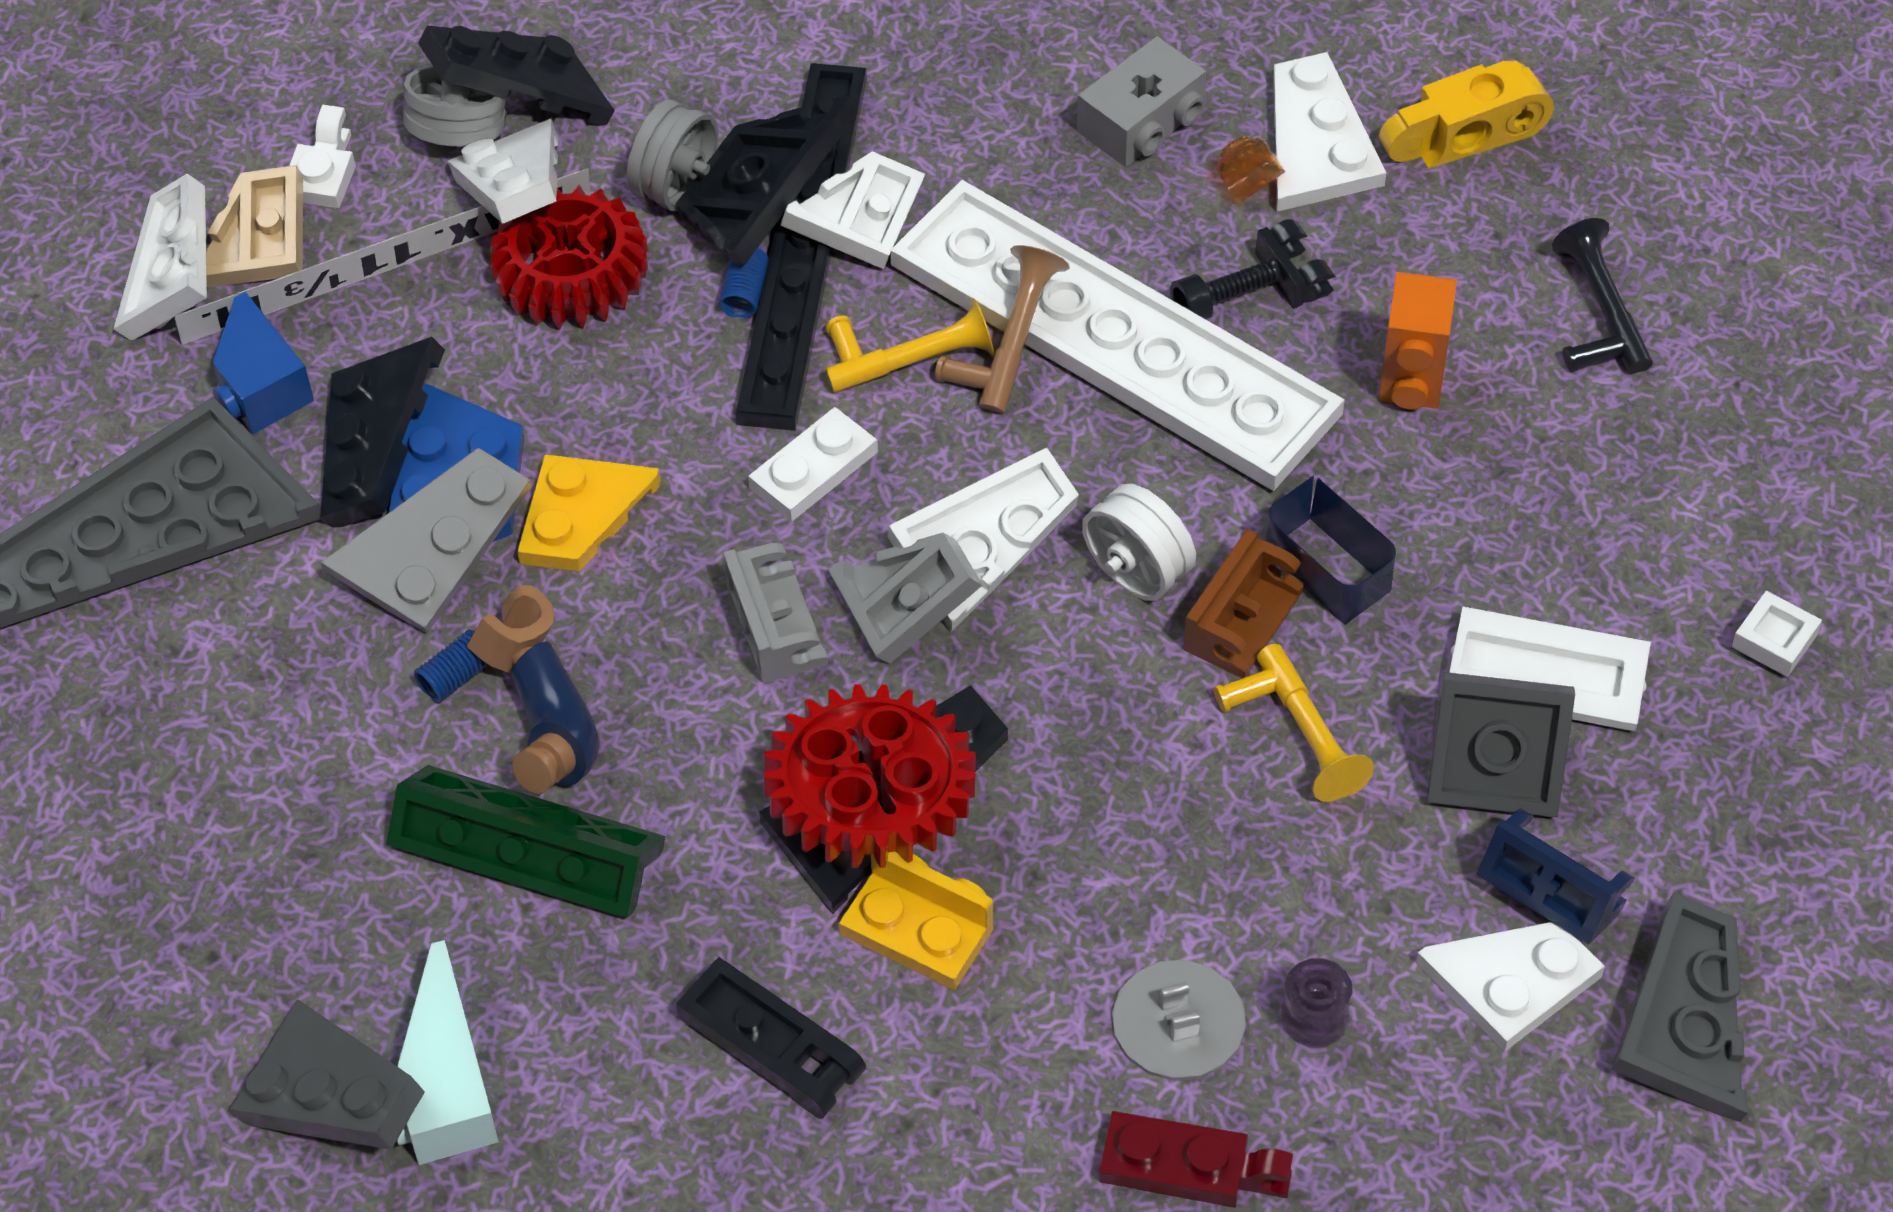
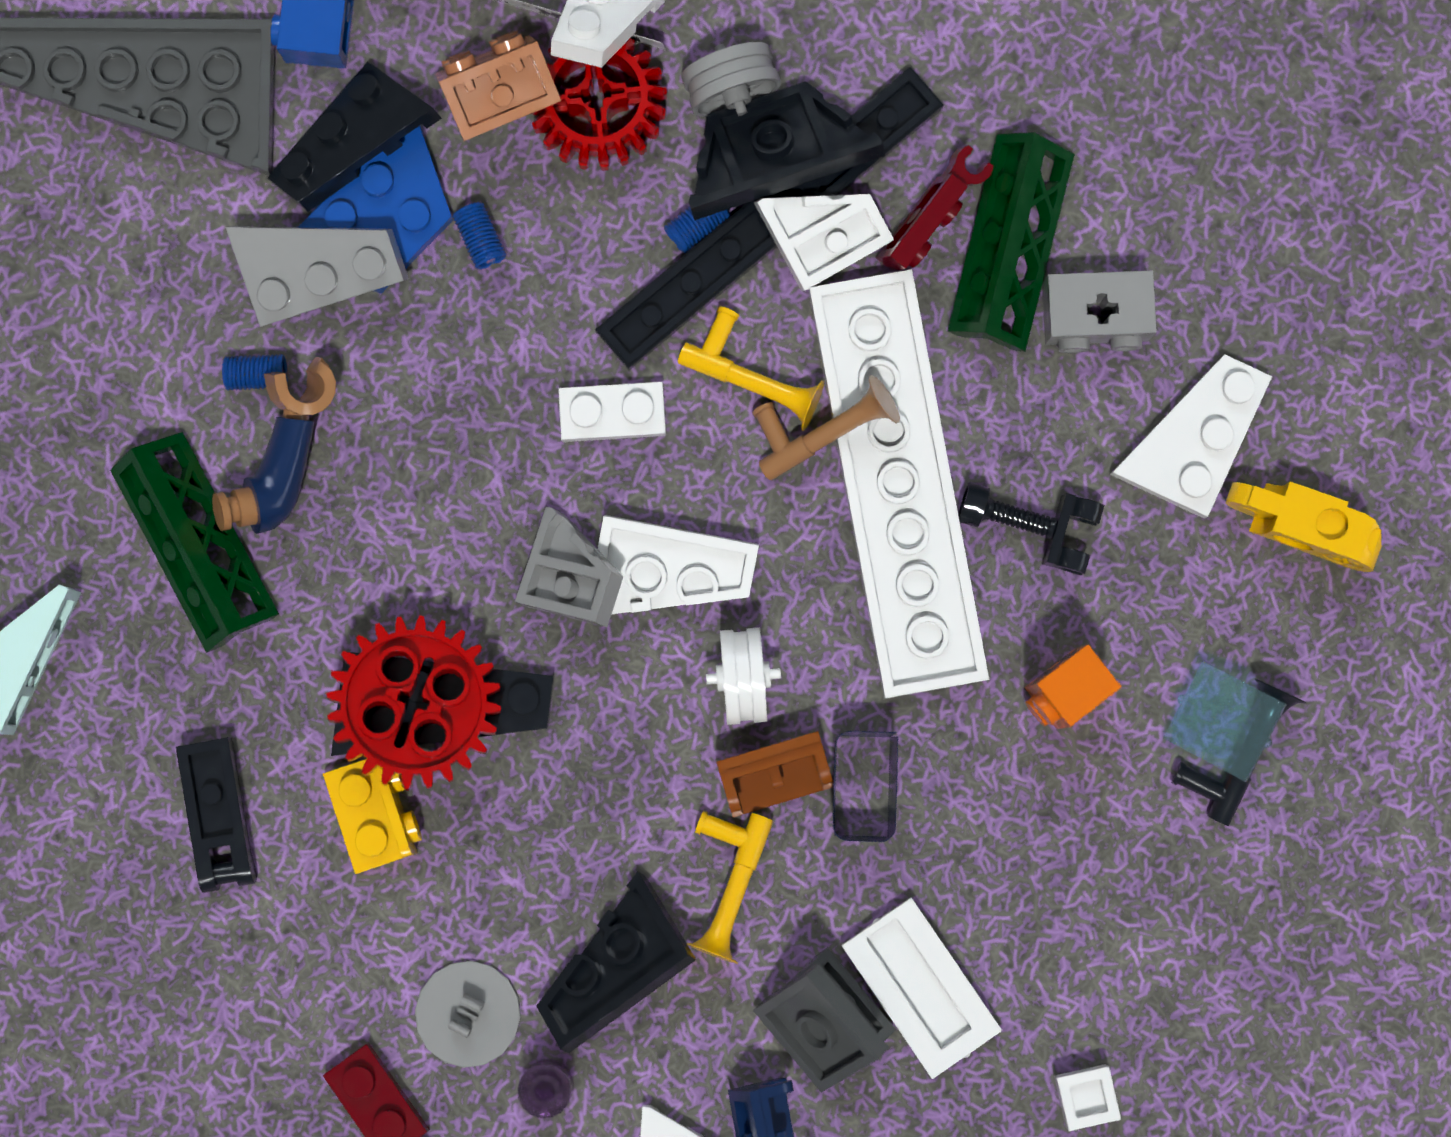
camera: 40 degrees right, 30 degrees up
yellow wing [517,454,661,571] -> none
light grey hinge [723,543,828,683] -> none
clear orange plate [1216,136,1286,205] -> none
none -> nougat bracket [435,30,561,141]
none -> blue piece [452,202,507,270]
none -> black wing [536,871,696,1053]
none -> dark red plate [876,145,993,271]
none -> dark green fence [947,132,1075,352]
none -> clear light blue piece [1163,661,1287,782]

